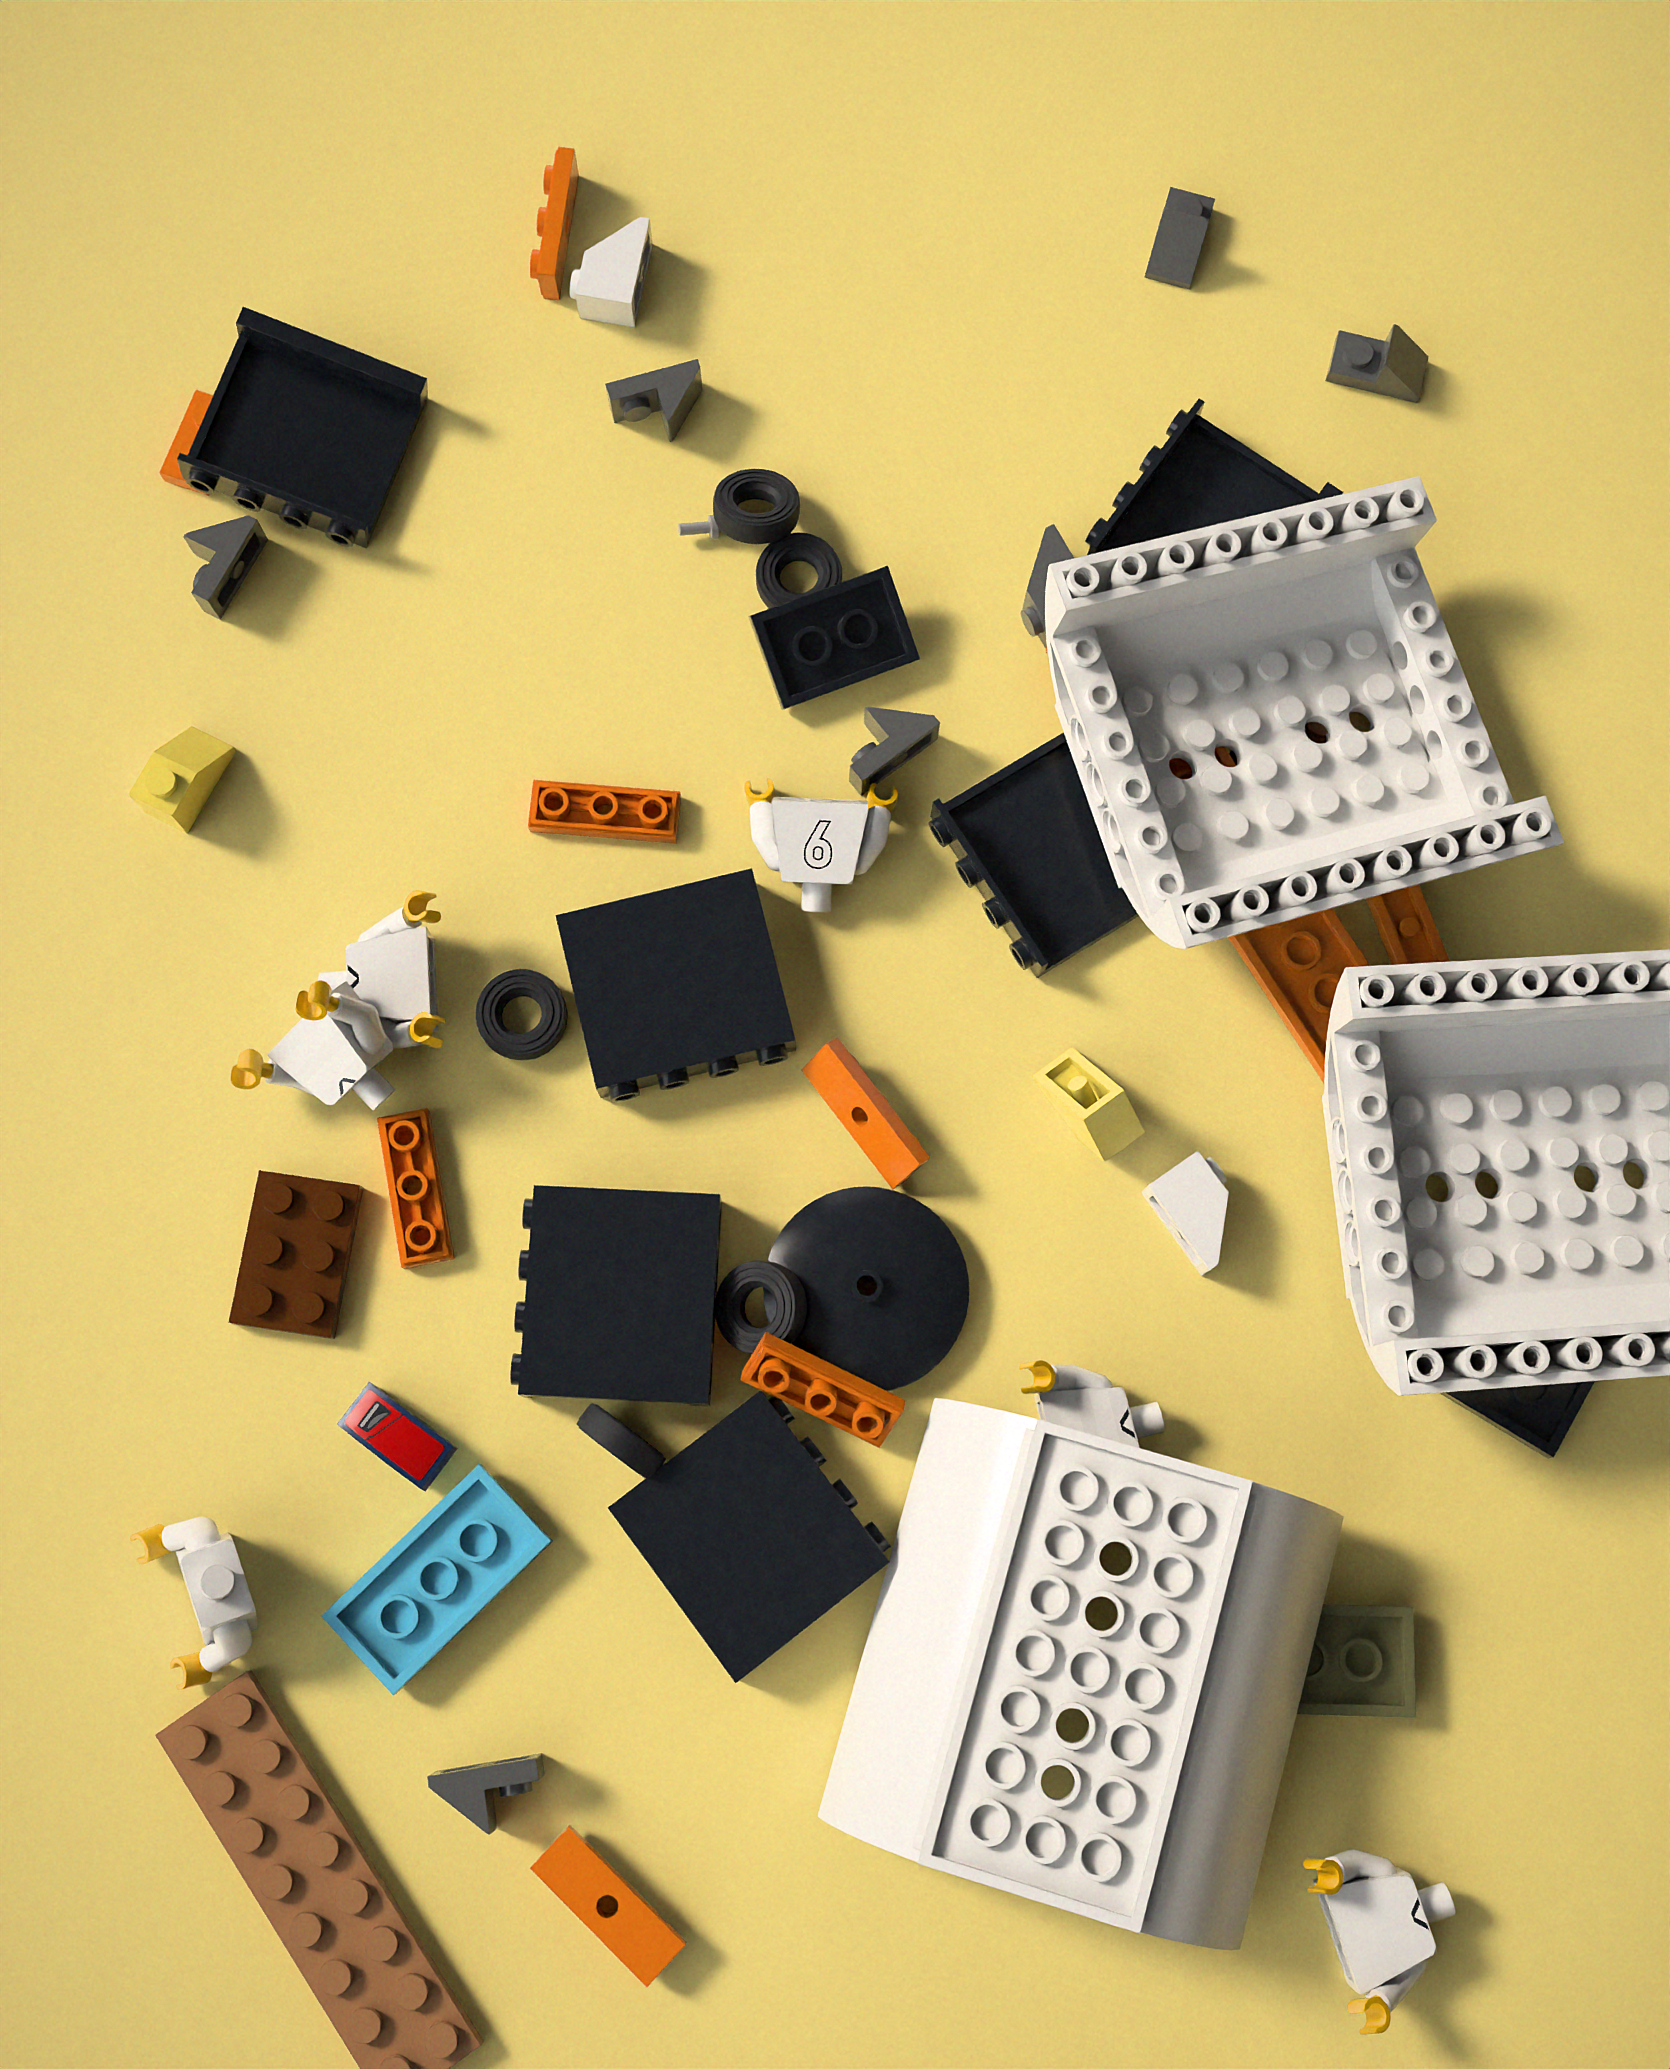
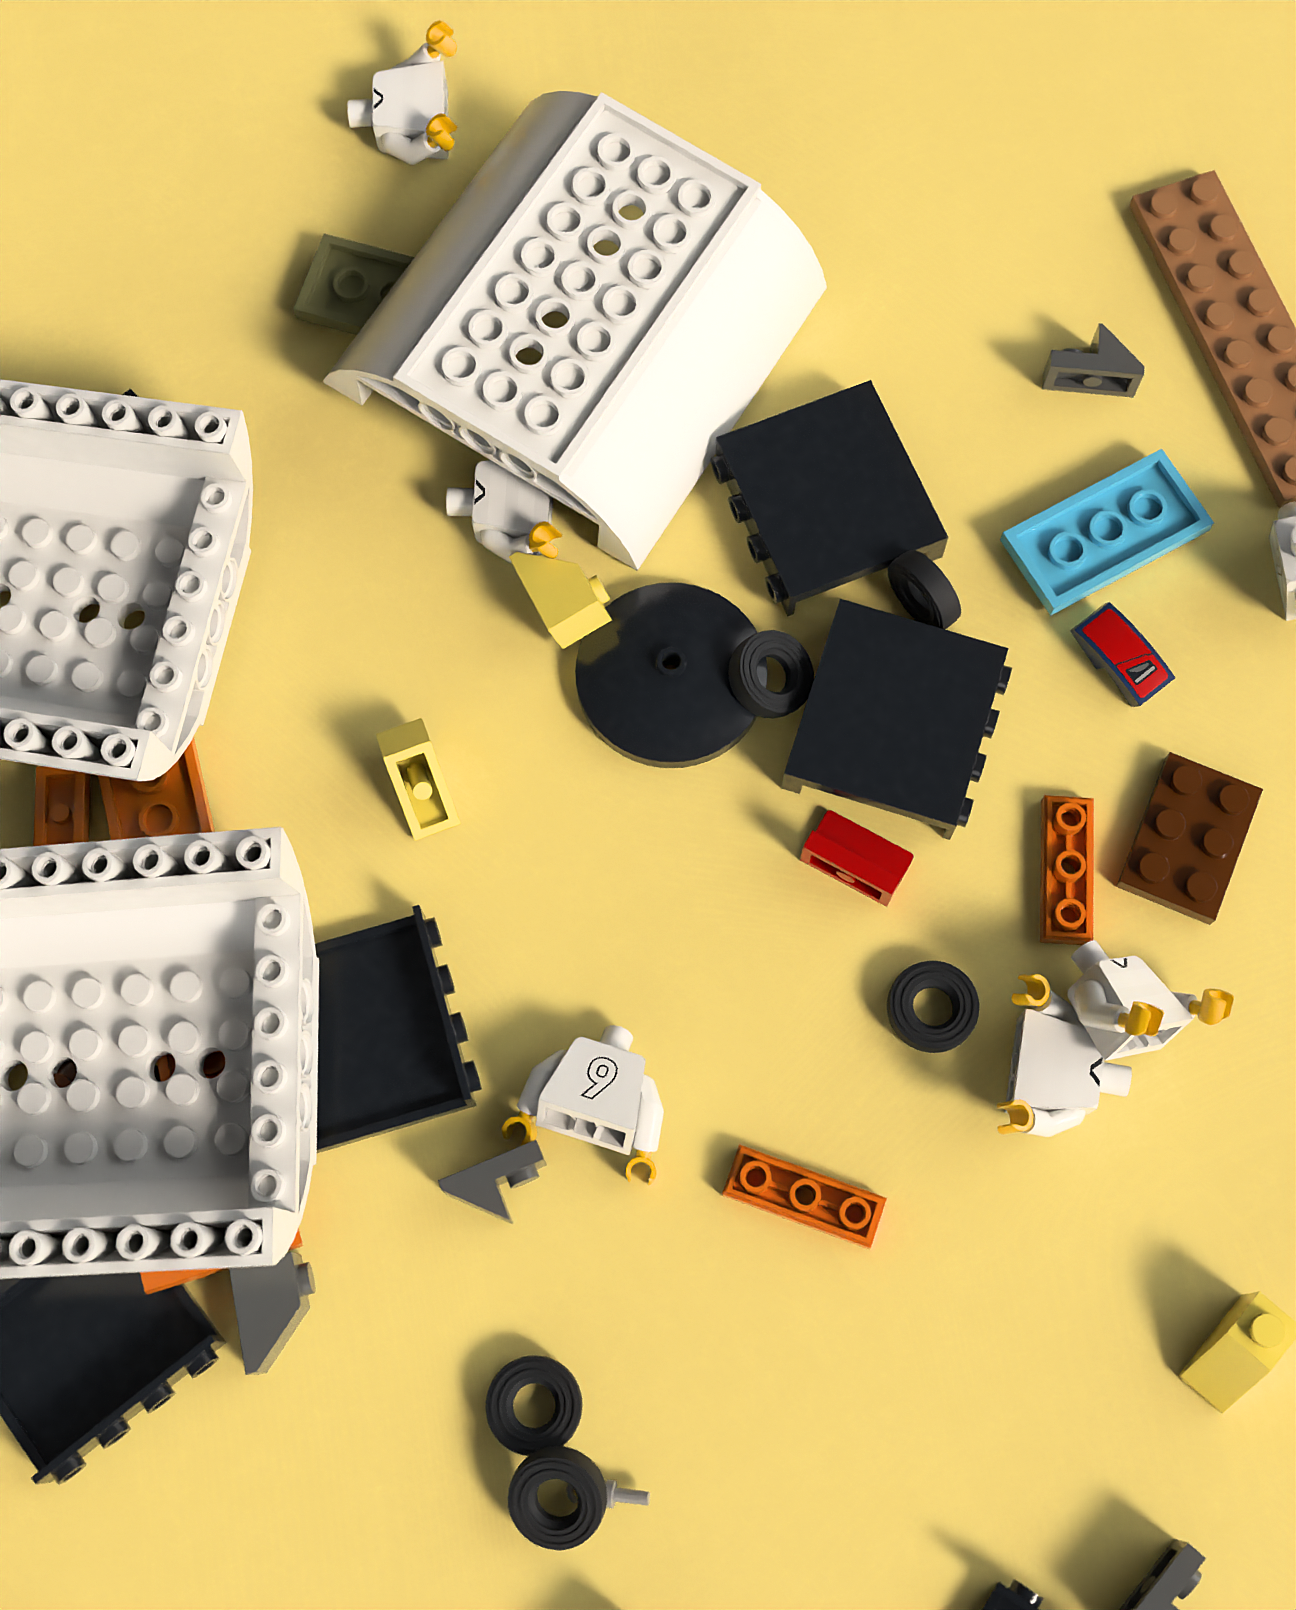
camera: 160 degrees left, 5 degrees down
orange tile [530,1825,686,1987] -> none
black panel [555,868,796,1102] -> none
orange tile [740,1332,905,1448] -> none
black plate [748,566,920,709] -> none
orange tile [801,1037,930,1190] -> none
white slope [1141,1151,1229,1276] -> none
none -> light yellow slope [509,552,612,649]
none -> red panel [800,810,914,907]

